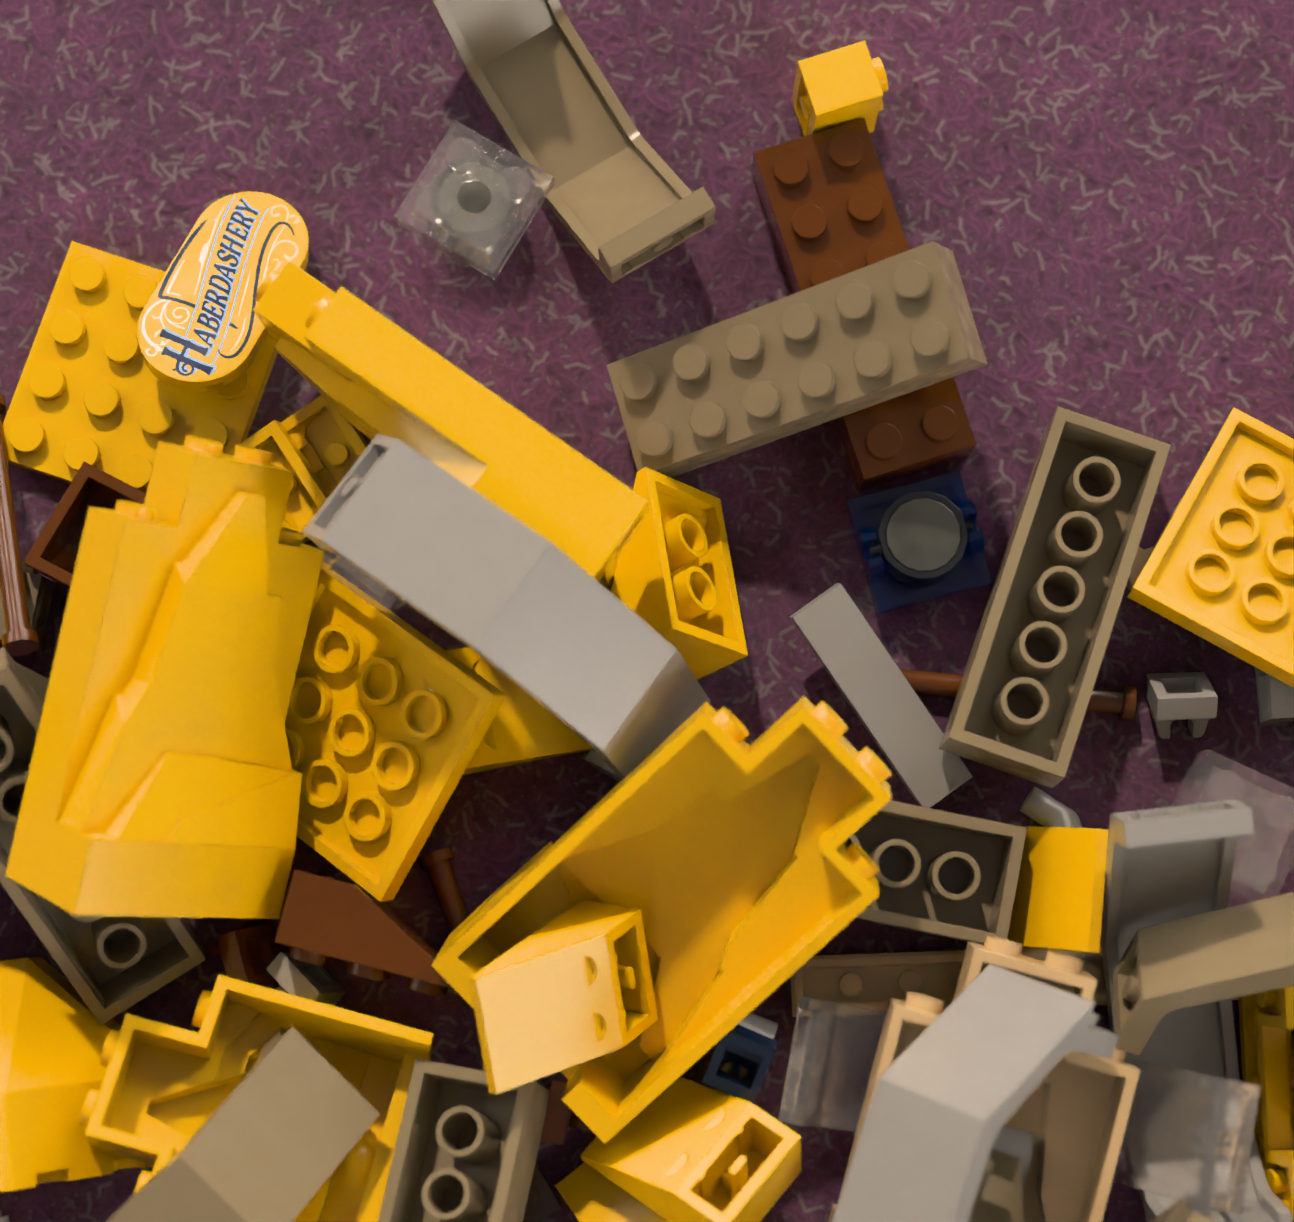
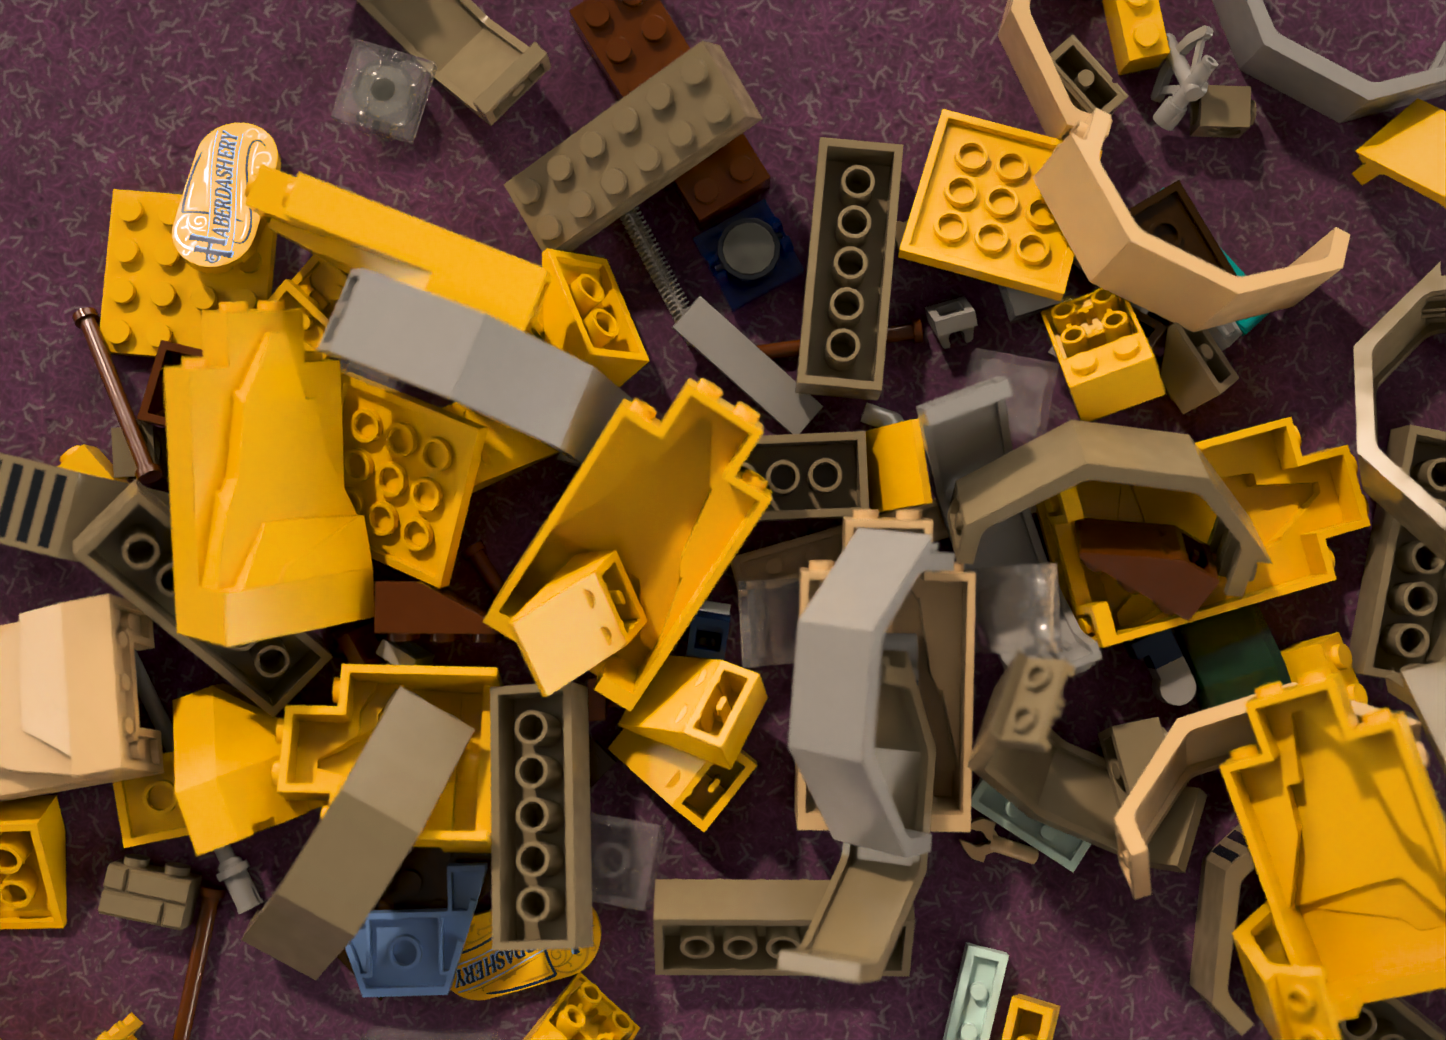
camera: 10 degrees left, 5 degrees up
none -> light grey axle [620,206,691,346]

